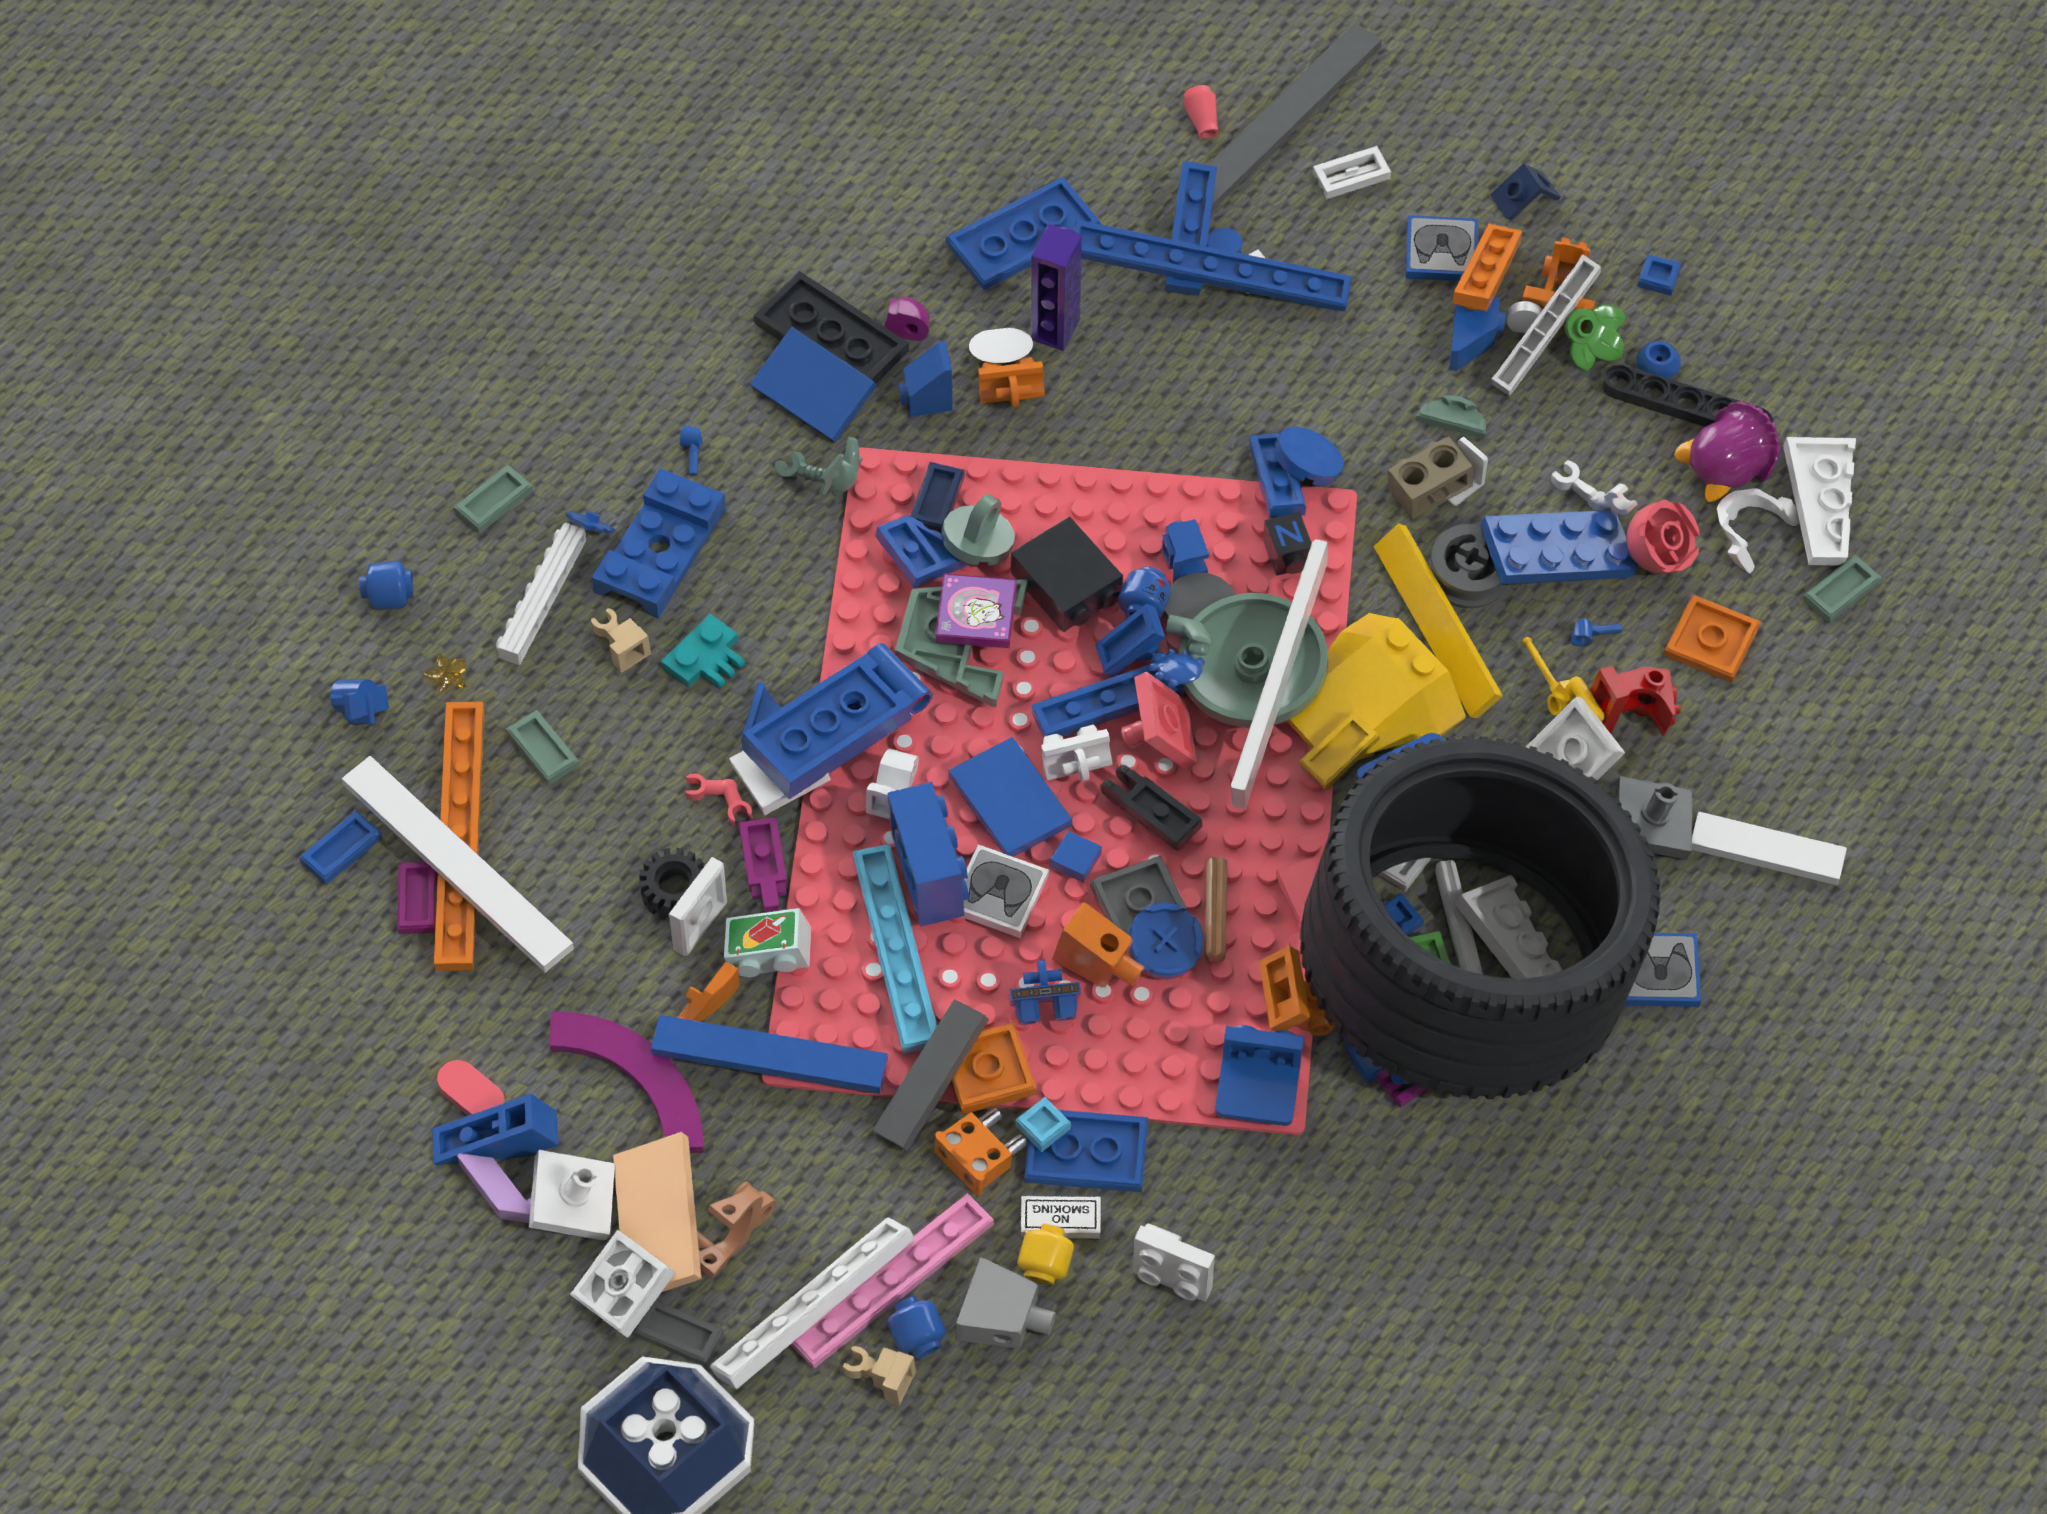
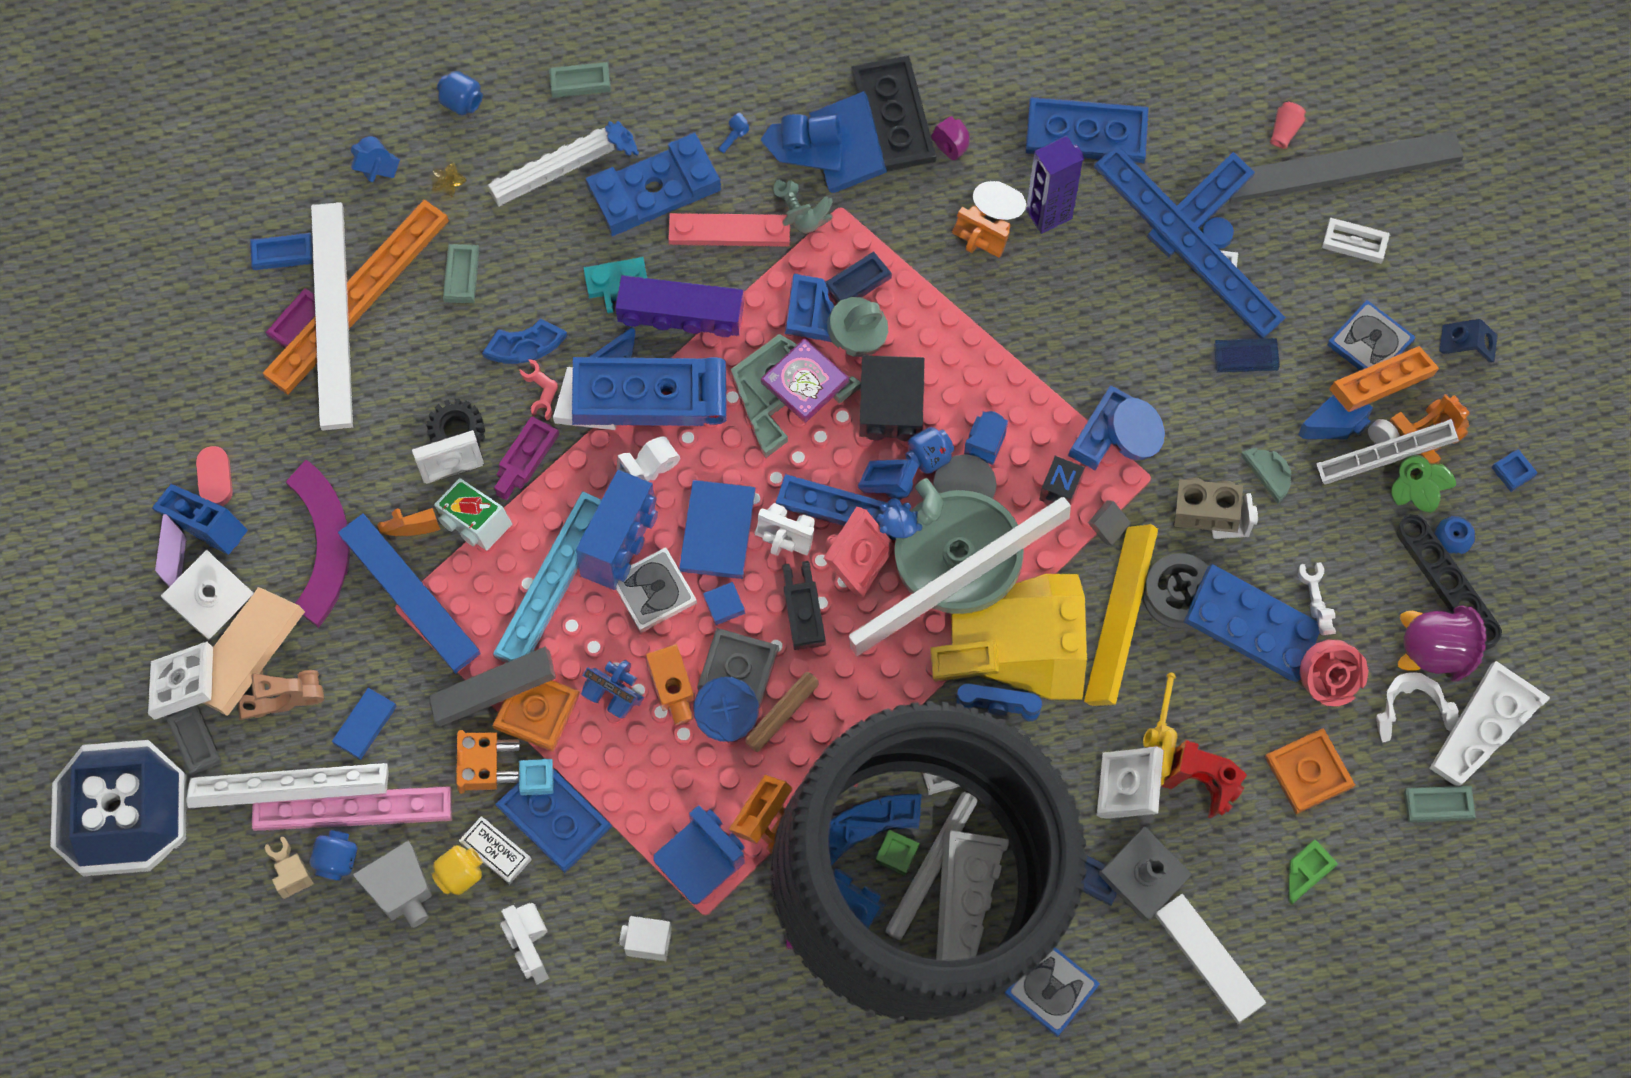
camera: 40 degrees right, 10 degrees up
tan piece [591,608,651,673] -> none
blue slope [898,341,953,417] -> none
blue hand [1571,619,1622,646] -> none
none -> blue tile [332,688,397,760]
none -> blue tile [482,318,567,364]
none -> dark purple brick [615,275,744,337]
none -> white brick [620,916,672,961]
none -> coral plate [669,213,790,246]
none -> blue panel [760,114,842,171]
none -> dark grey tile [1088,500,1131,546]
none -> clear blue tile [1214,338,1280,373]
none -> bright green tile [1288,839,1338,904]

